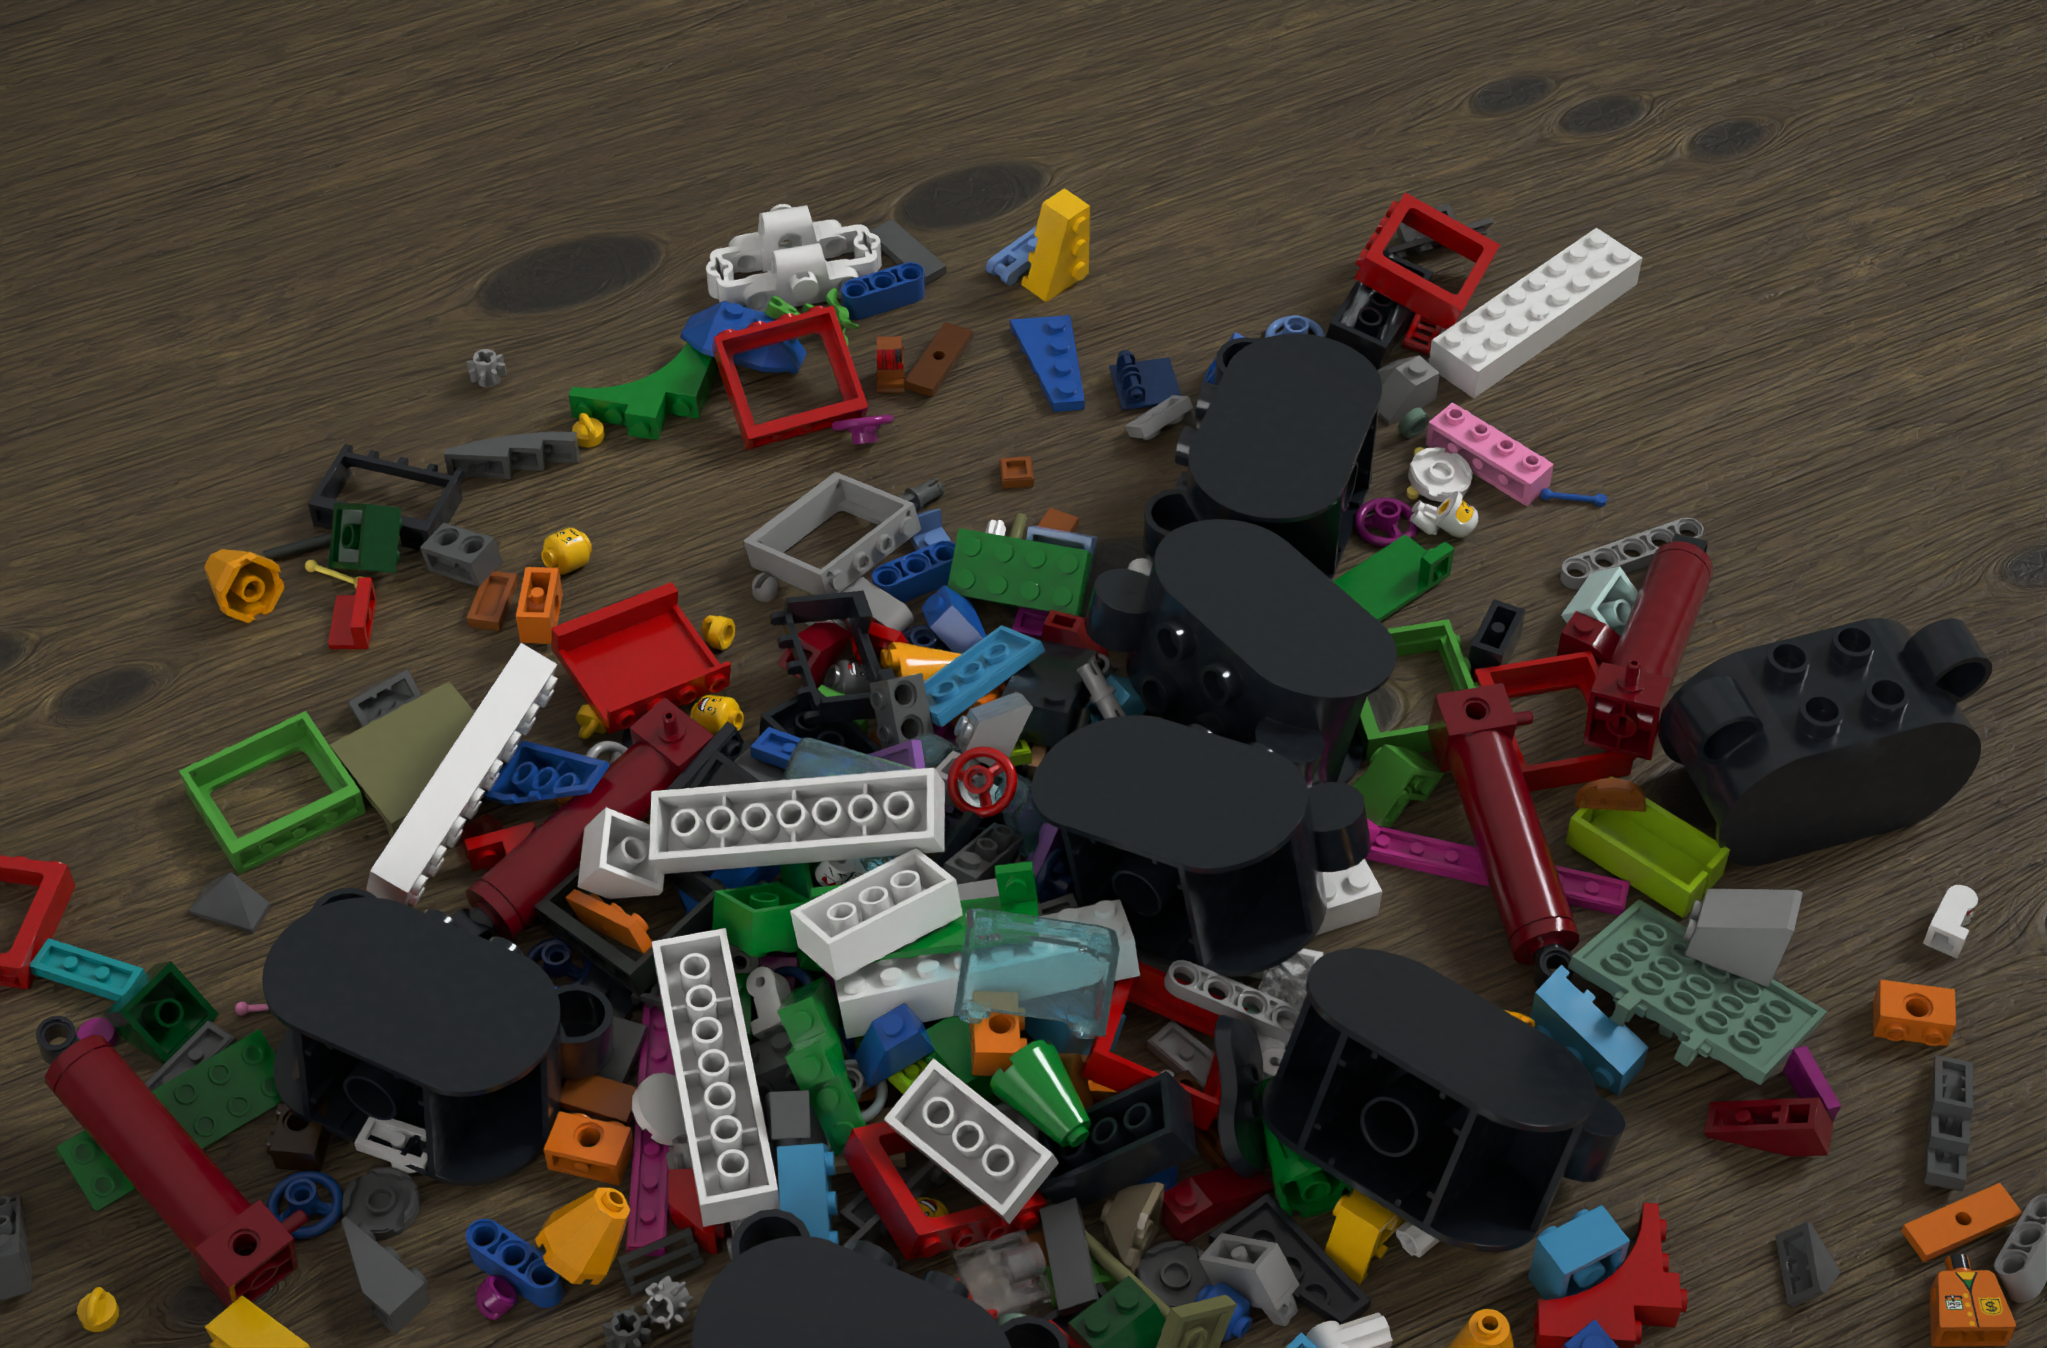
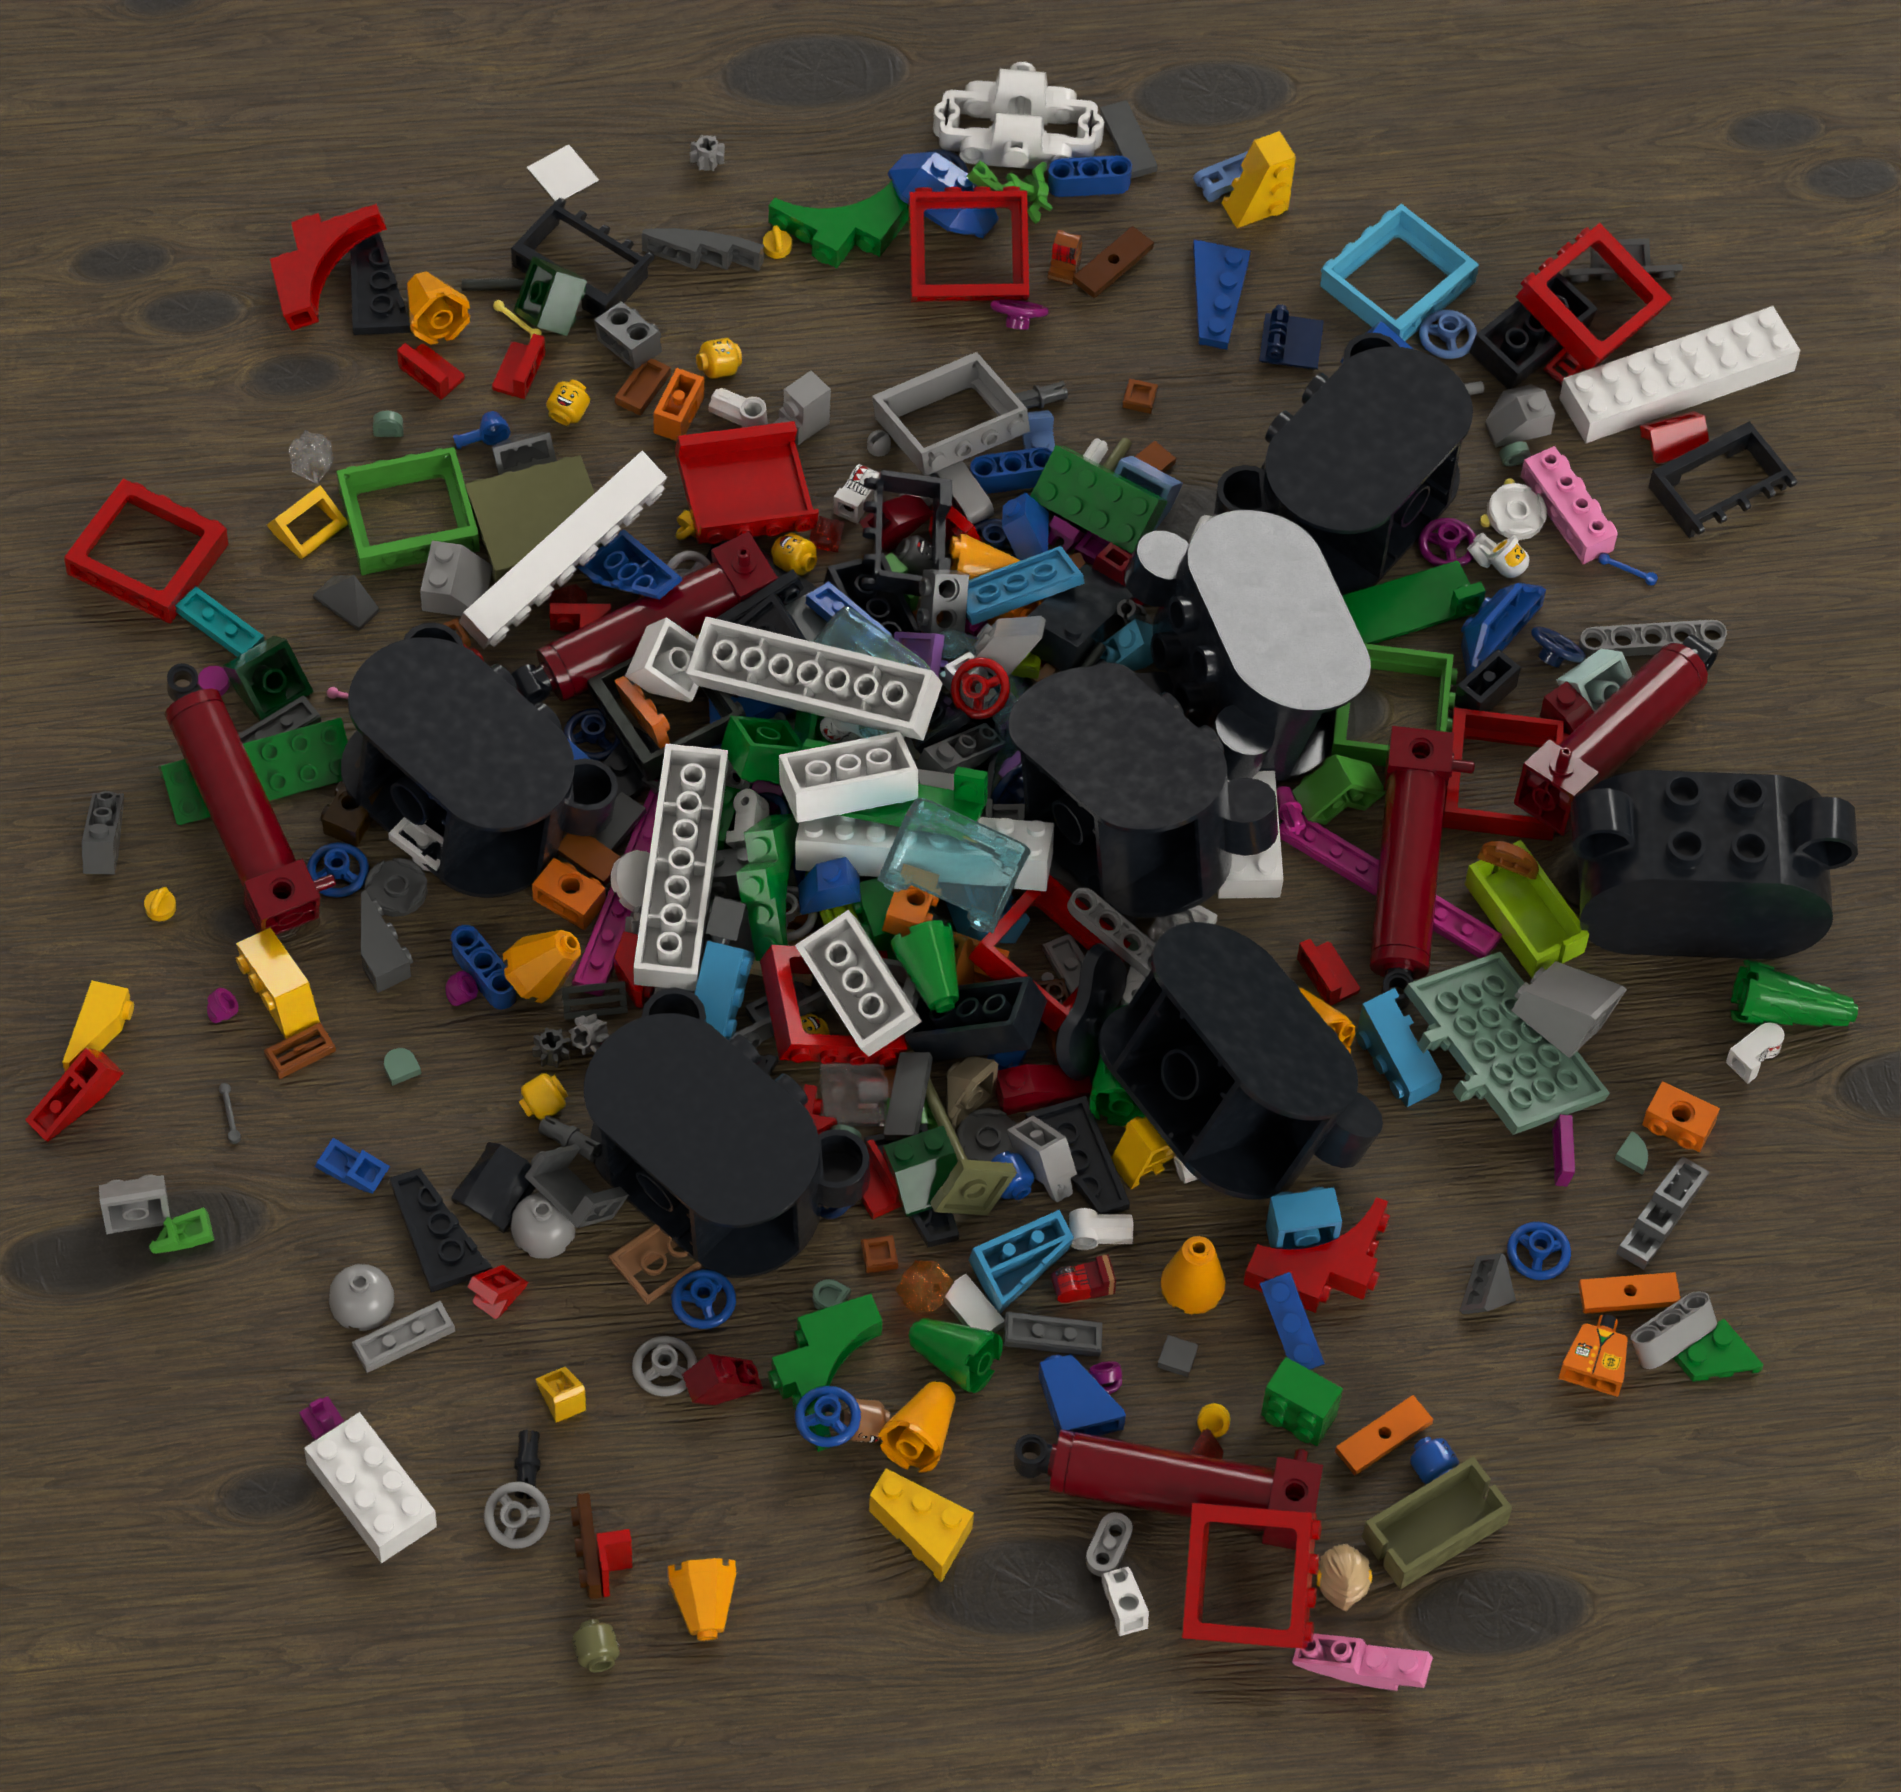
camera: 15 degrees right, 10 degrees up
yellow tile [701,615,735,651] -> none
light grey pin [1076,659,1126,719] -> none
light grey plate [1125,395,1194,440] -> none
dark red slope [1704,1097,1833,1157] -> none
none -> yellow tile [267,485,348,559]
none -> red arch [270,204,387,331]
none -> clear brick [289,430,334,484]
none -> black wing [350,232,412,335]
none -> sand green tile [373,411,404,437]
none -> red panel [397,343,465,400]
none -> light grey slope [420,541,492,616]
none -> blue bar [453,411,510,450]
none -> white sticker [527,145,599,201]
none -> yellow head [546,379,590,426]
none -> white piece [708,388,768,428]
none -> light grey hinge [773,370,831,445]
none -> clear red tile [809,516,845,553]
none -> white leg [833,464,880,524]
none -> magenta tile [1048,516,1085,554]
none -> red panel [1297,938,1360,1006]
none -> medium azure piece [1320,203,1479,341]
none -> blue wedge [1461,583,1546,676]
none -> blue piece [1507,1222,1571,1280]
none -> dark blue piece [1531,626,1586,668]
none -> sand green tile [1615,1131,1648,1175]
none -> red panel [1640,411,1709,464]
none -> black hinge [1648,421,1797,538]
none -> green cone [1730,960,1858,1027]

